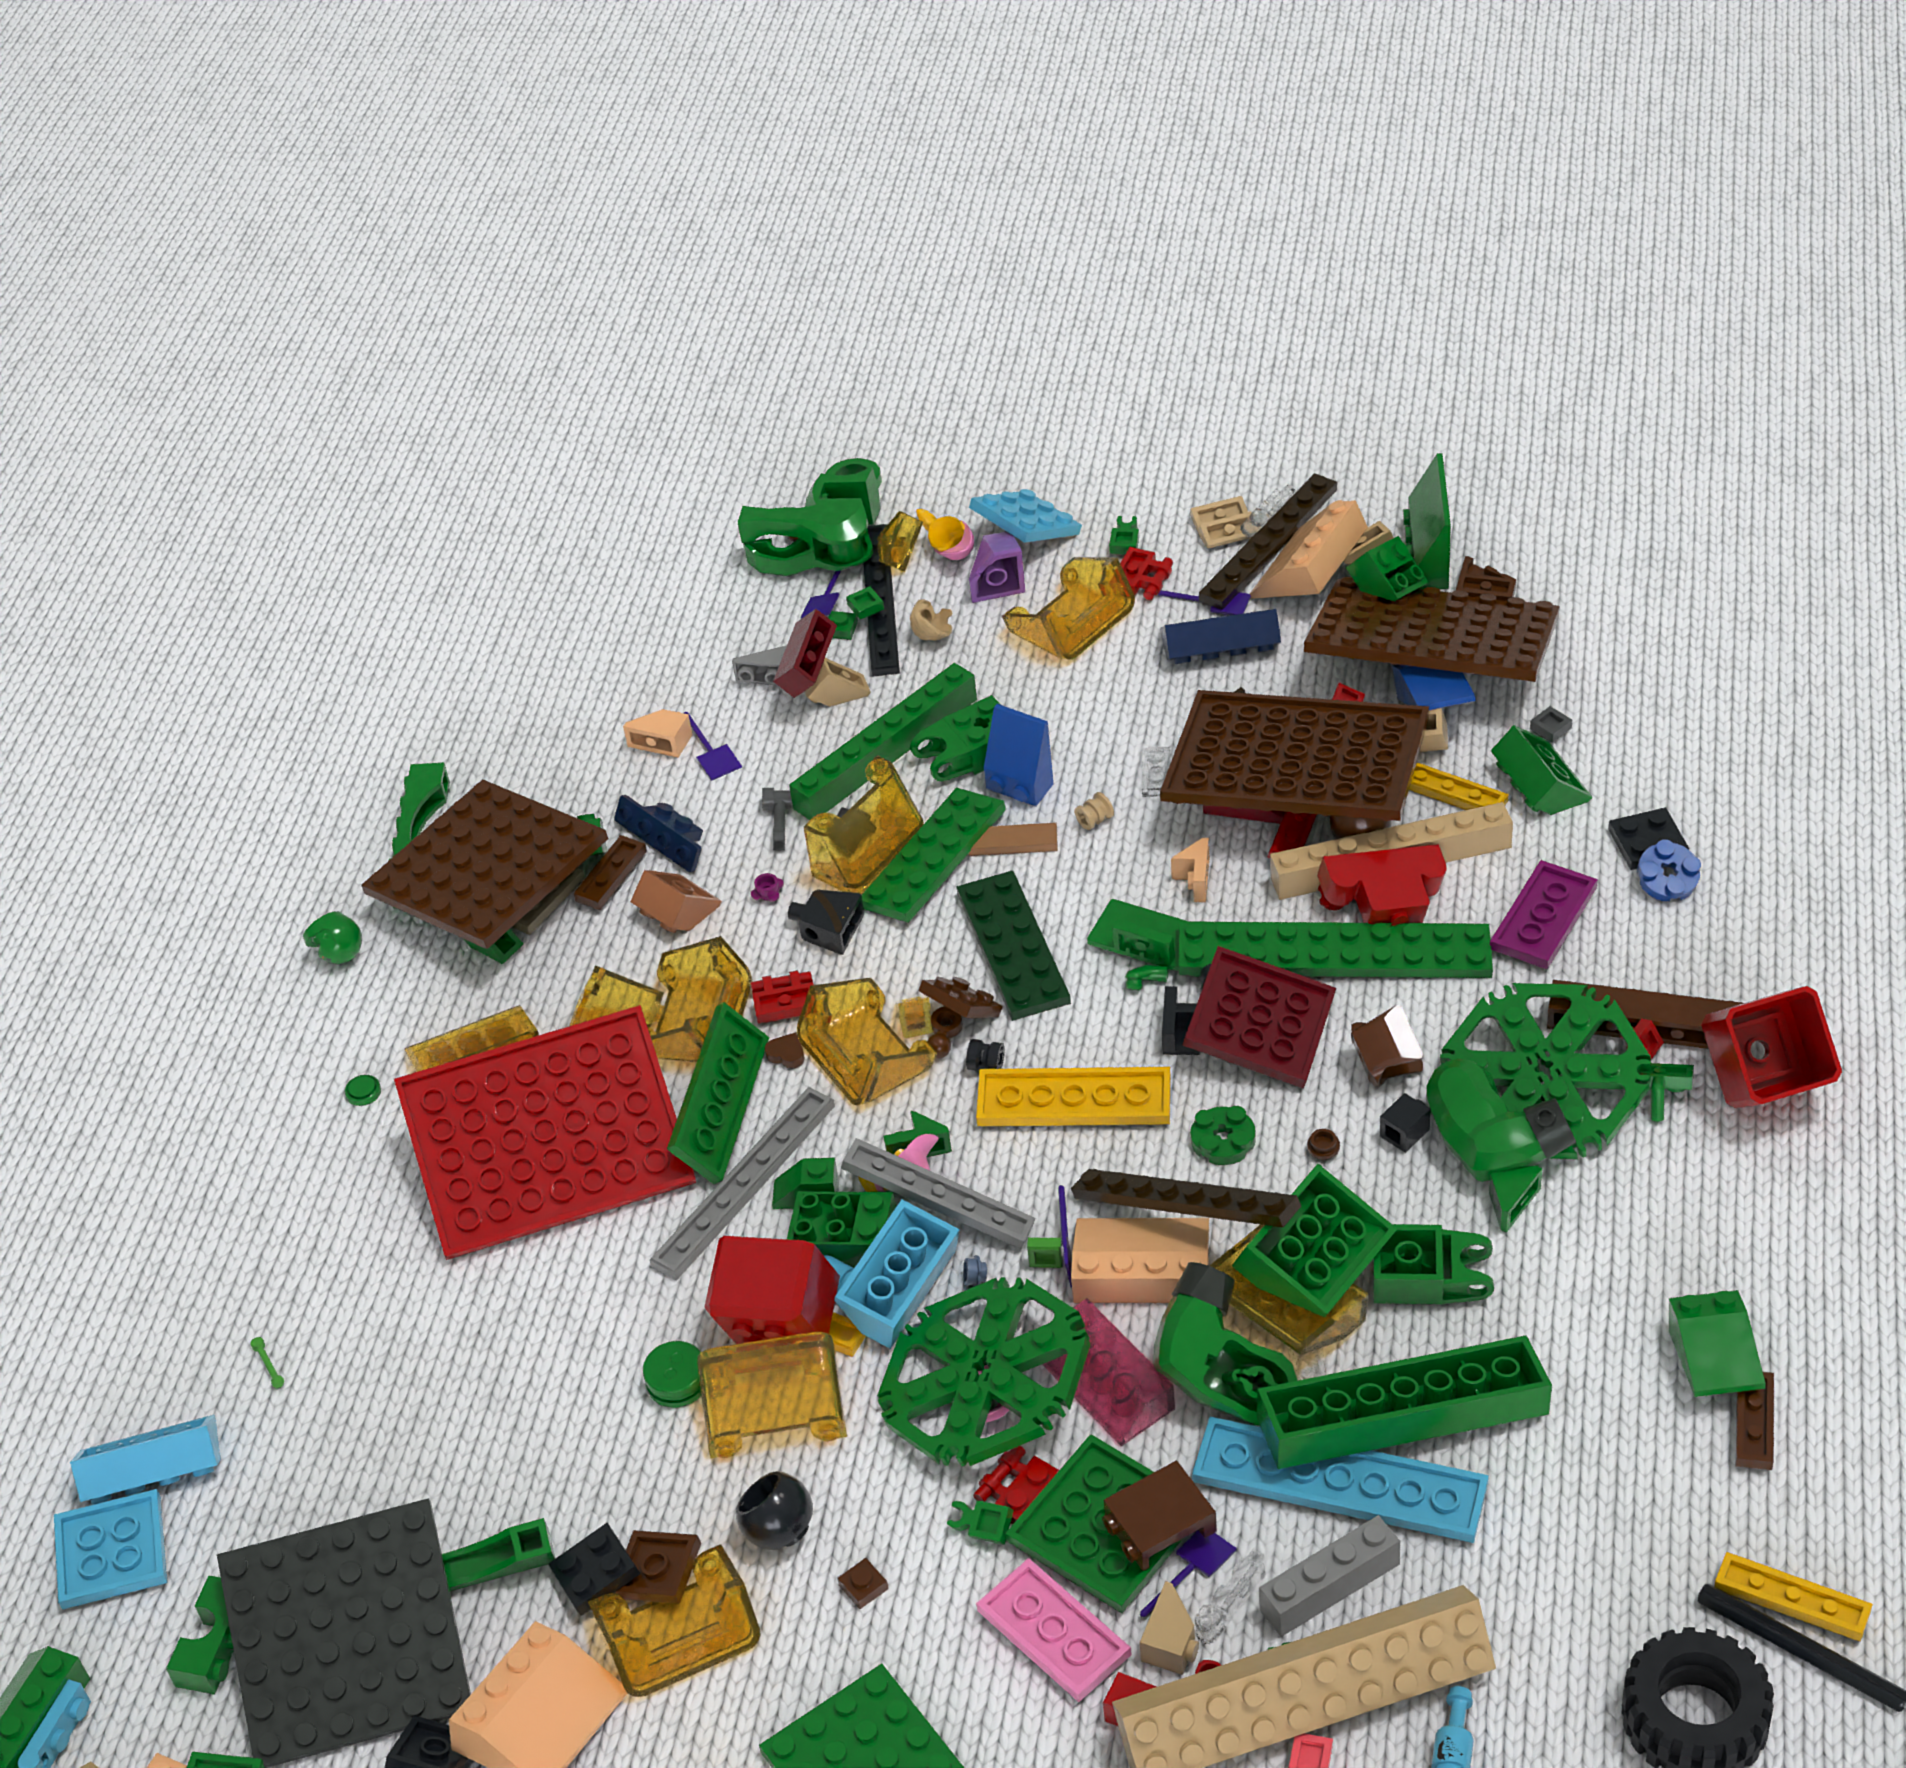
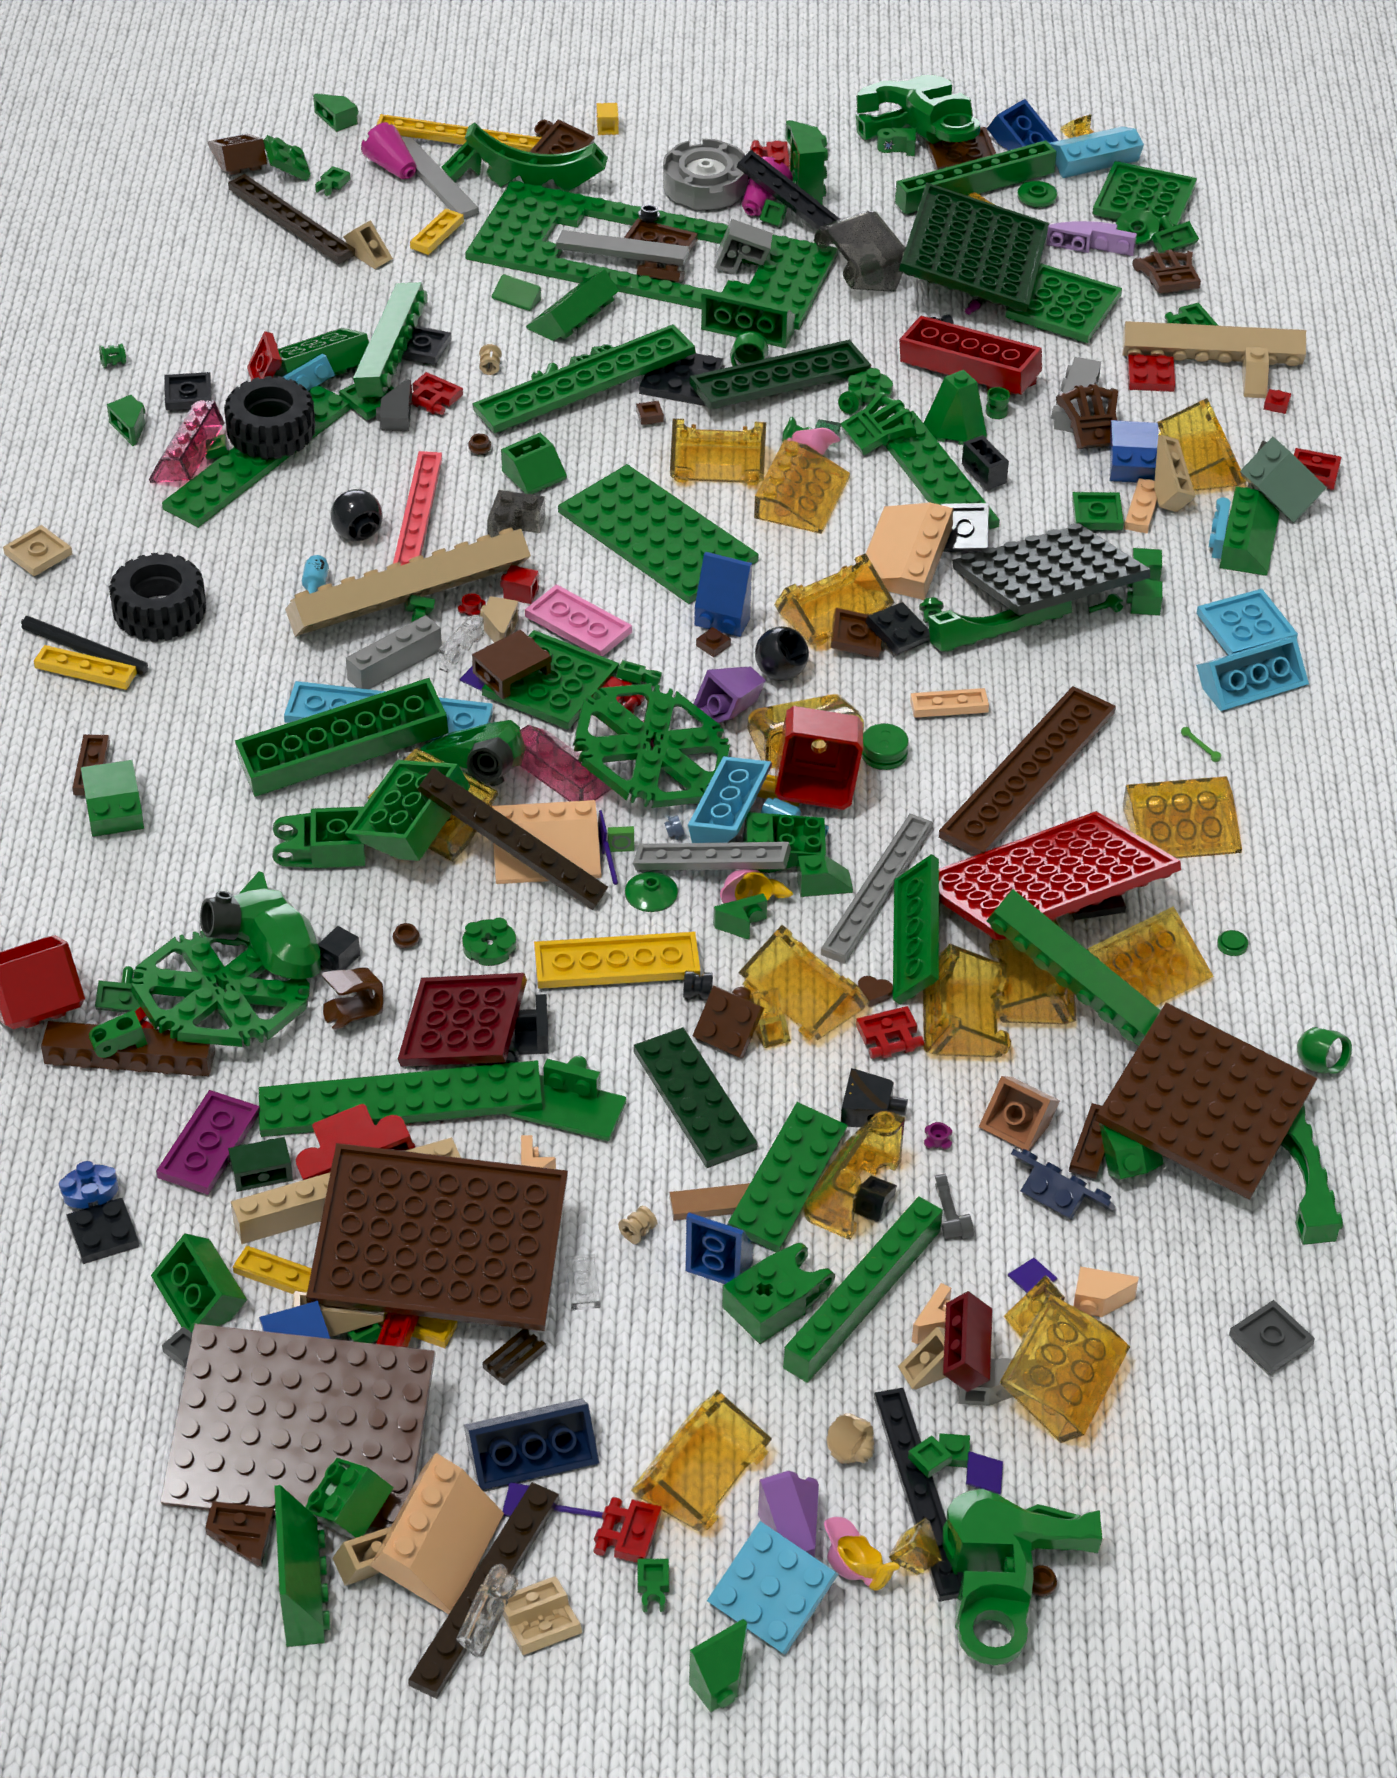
camera: 165 degrees right, 0 degrees up
none -> green leg [89,1010,148,1058]
none -> dark green brick [228,1137,293,1192]
none -> green dish [625,872,678,912]
none -> green slope [689,1618,747,1713]
none -> medium lavender slope [693,666,766,723]
none -> blue slope [694,552,752,637]
none -> light nougat plate [910,688,989,718]
none -> light nougat slope [912,1283,952,1344]
none -> green plate [919,597,944,623]
none -> reddish brown plate [939,686,1116,855]
none -> green brick [986,889,1161,1046]
none -> clear yellow slope [999,1294,1130,1443]
none -> clear yellow slope [1004,1275,1065,1340]
none -> clear yellow slope [1123,776,1242,859]
none -> dark grey plate [1229,1300,1315,1374]

